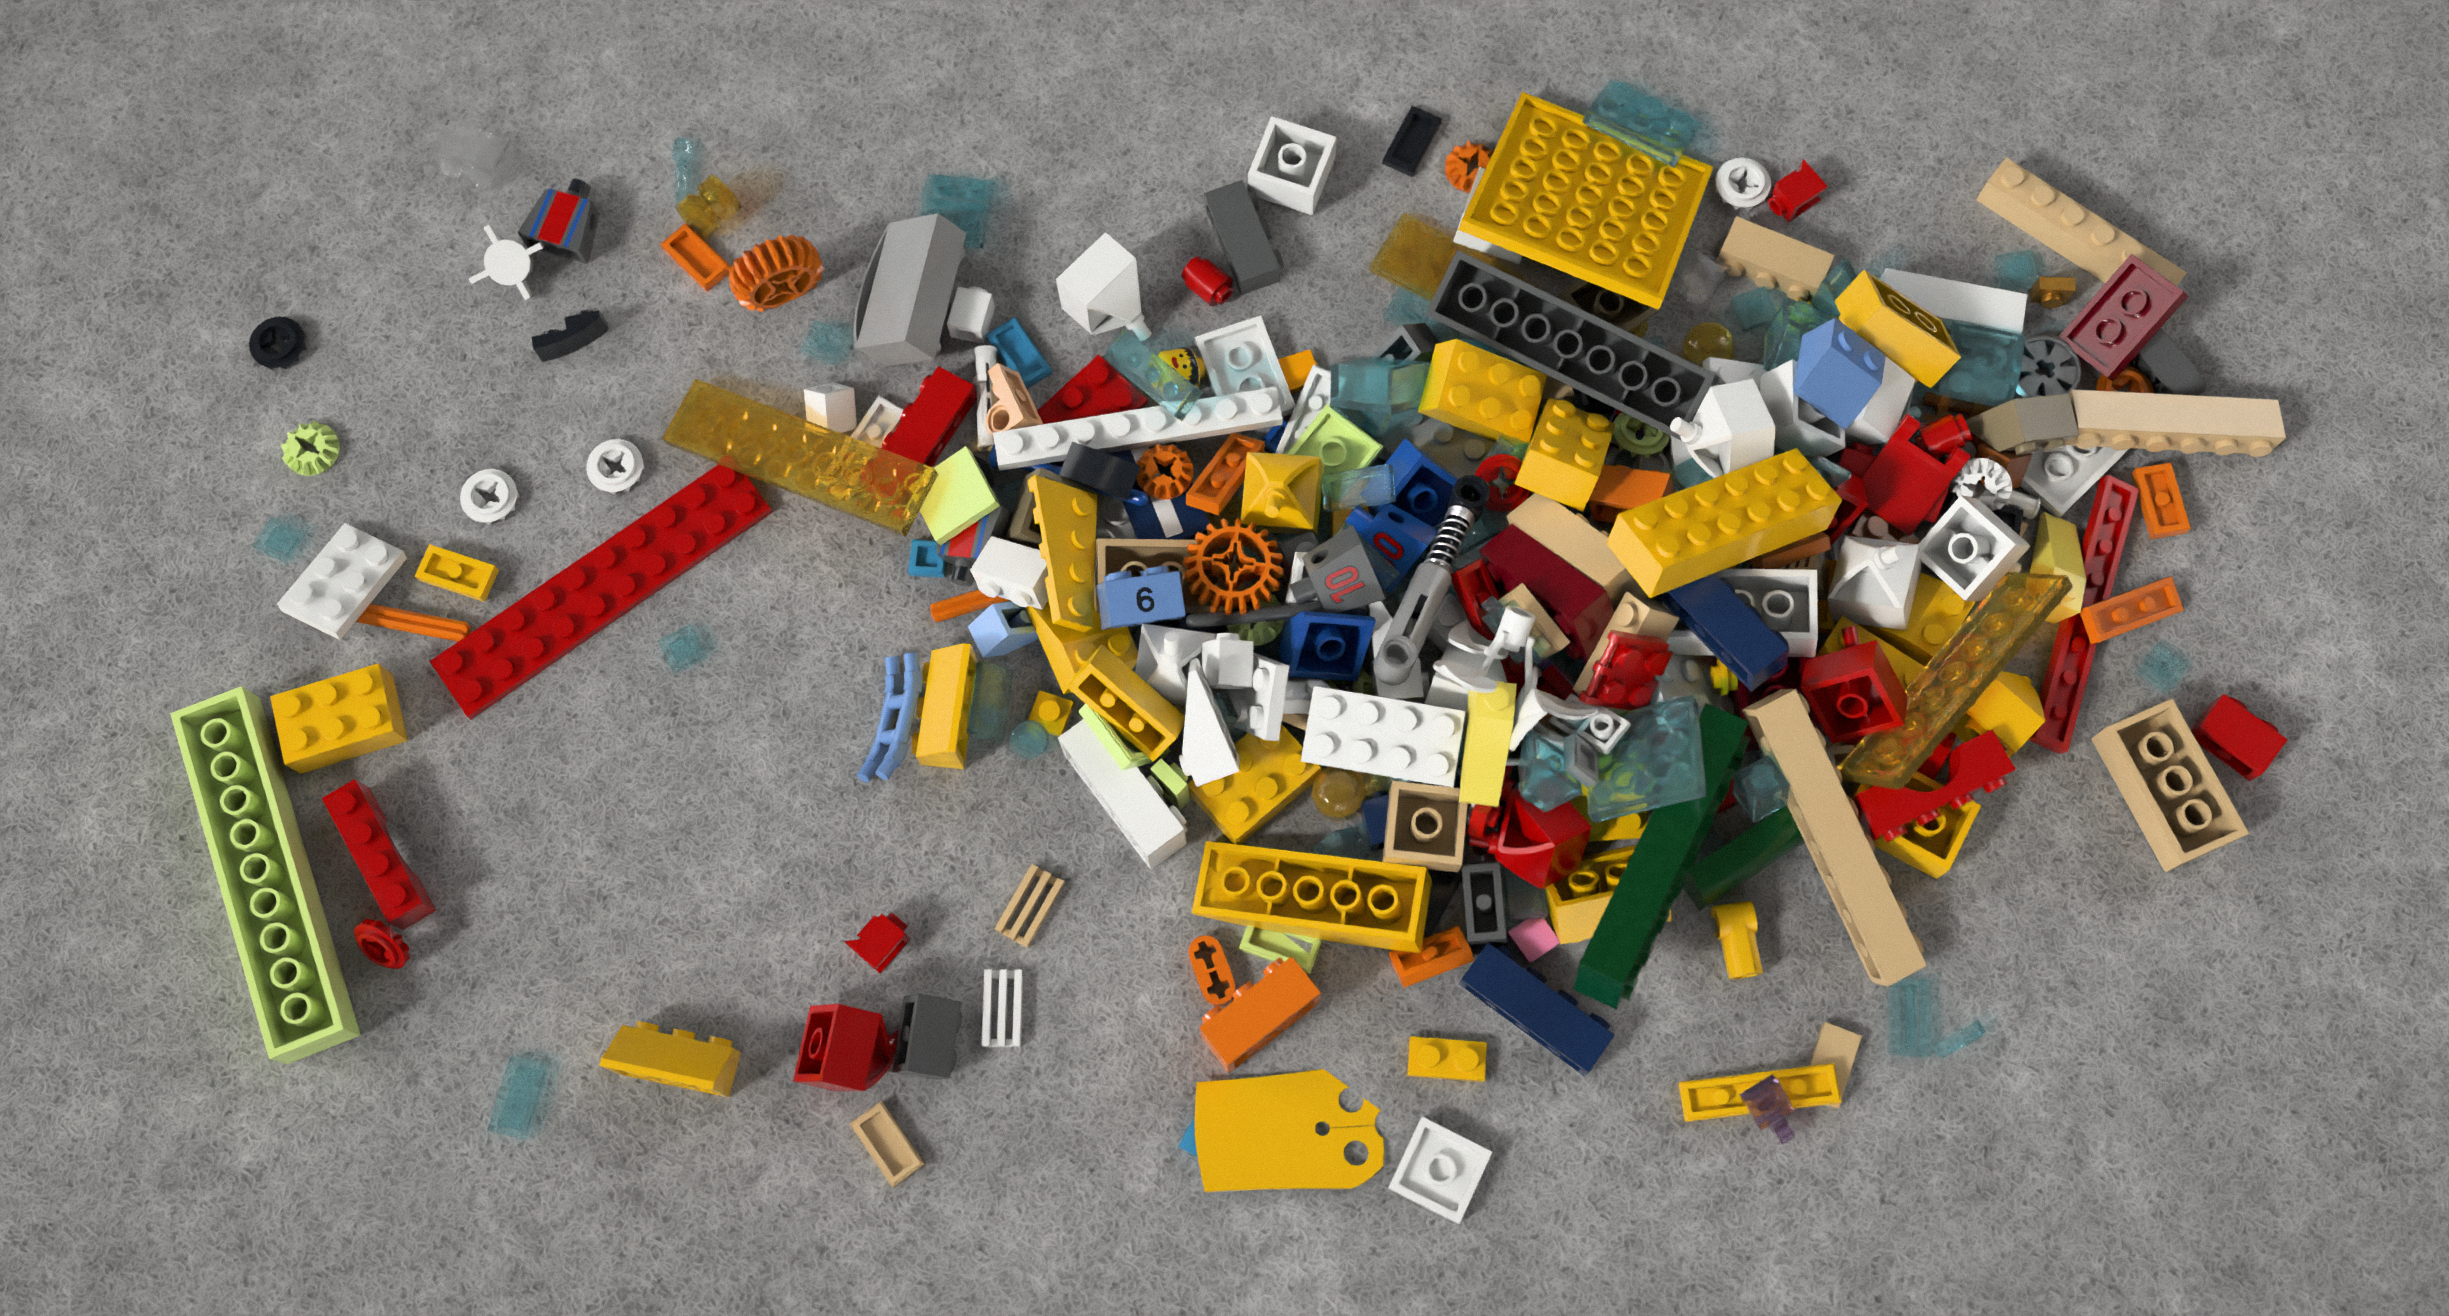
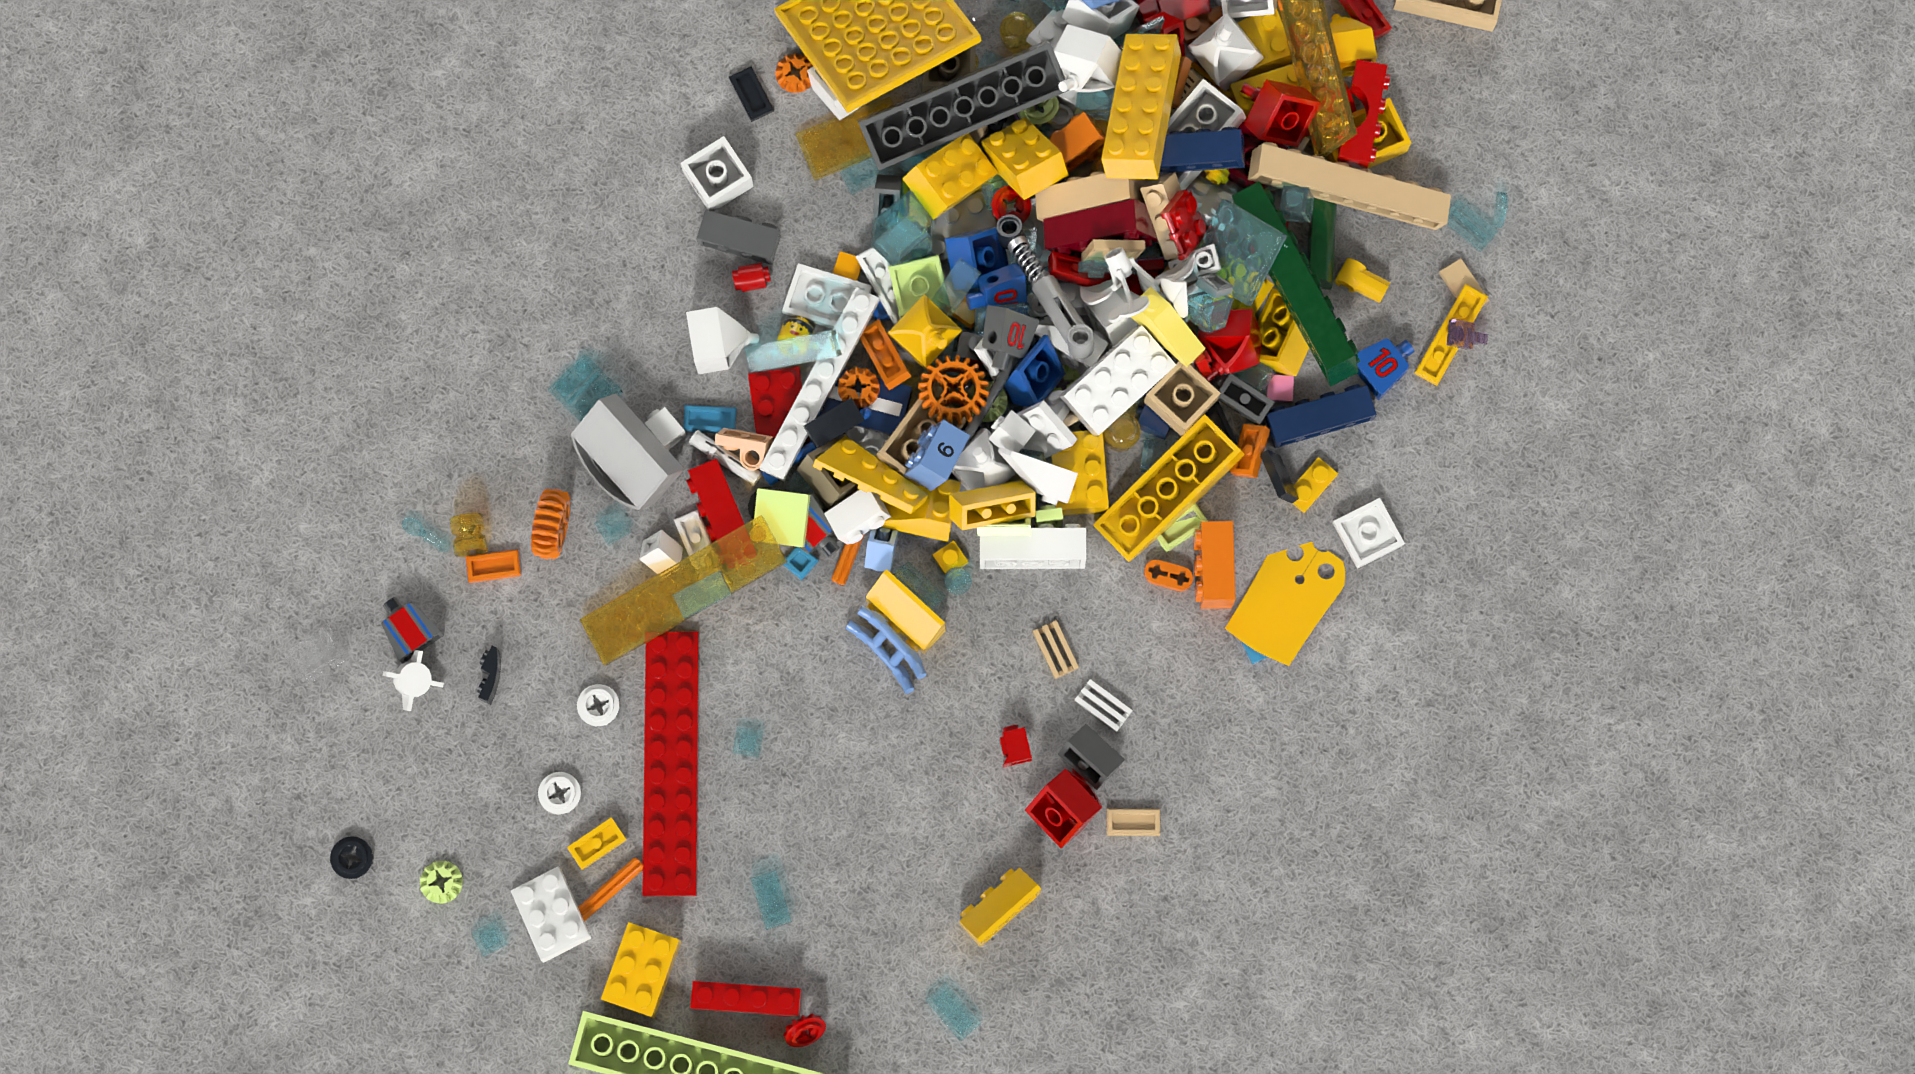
camera: 55 degrees left, 5 degrees up
none -> clear light blue tile [673,571,732,619]
none -> clear light blue plate [750,870,792,930]
none -> black tile [1260,449,1299,503]
none -> blue torso [1357,338,1414,401]

